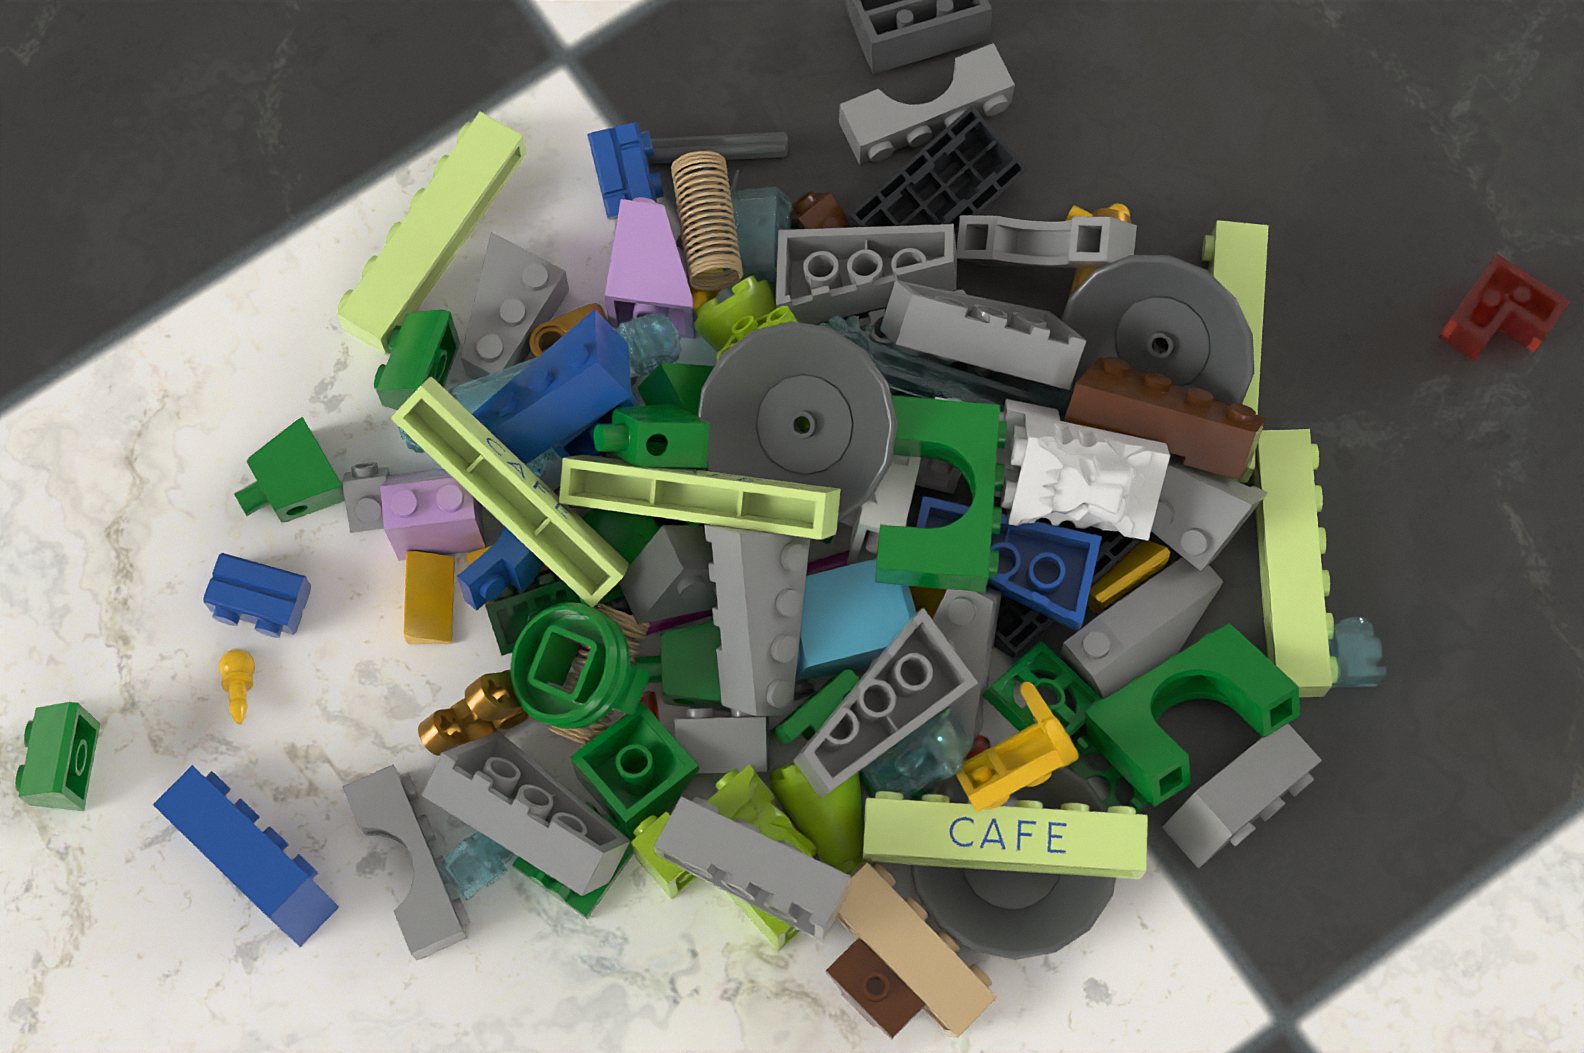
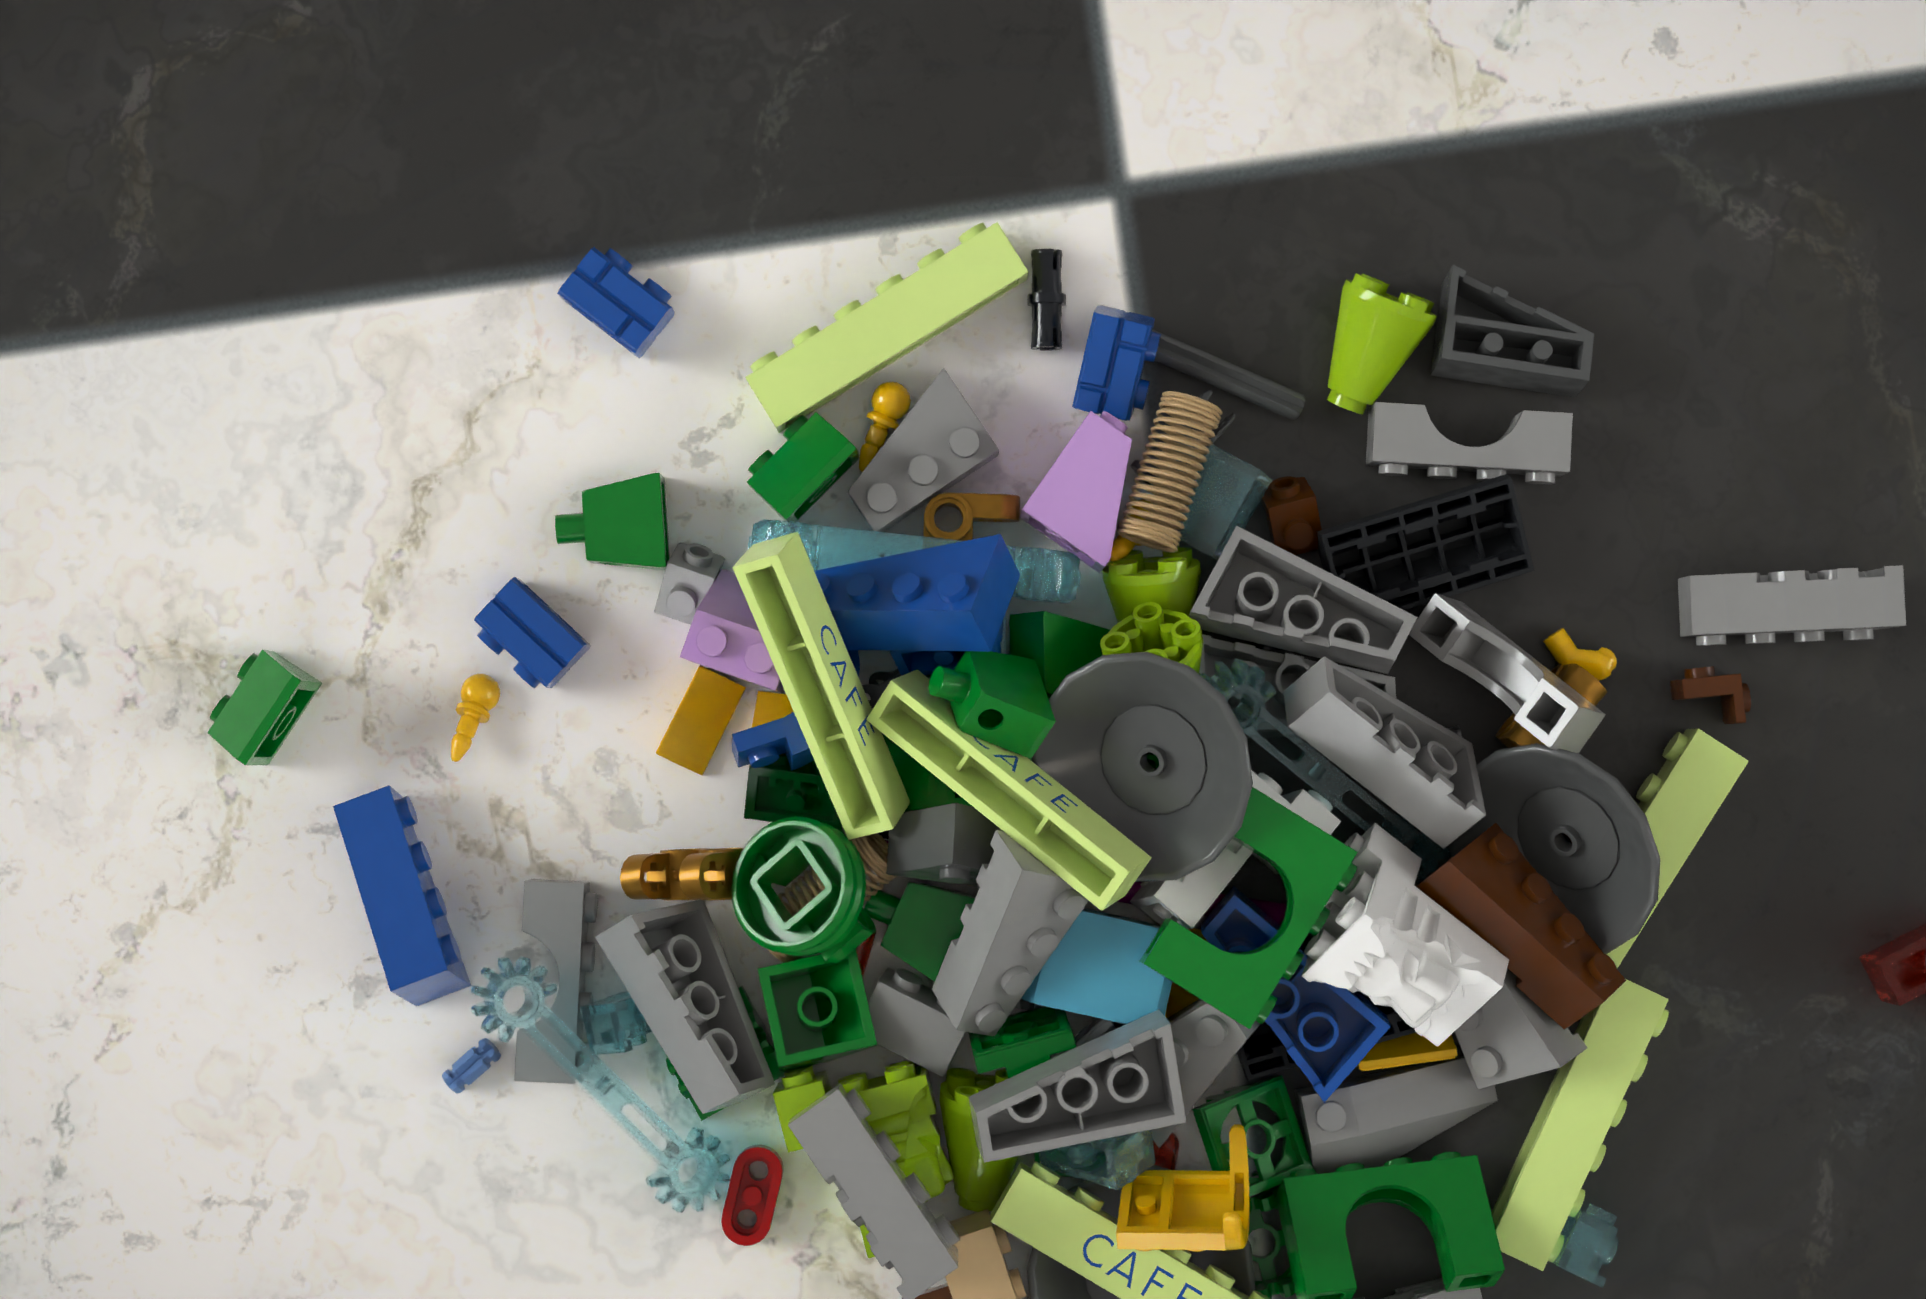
camera: 20 degrees right, 15 degrees up
none -> medium blue piece [442,1038,501,1094]
none -> clear light blue arm [471,956,730,1213]
none -> blue brick [557,247,675,359]
none -> red plate [721,1145,784,1246]
none -> yellow bar [859,381,911,472]
none -> black pin [1027,249,1066,351]
none -> lime cone [1327,273,1437,415]
none -> reddish brown bracket [1670,666,1751,724]
none -> light grey wedge [1678,565,1906,646]

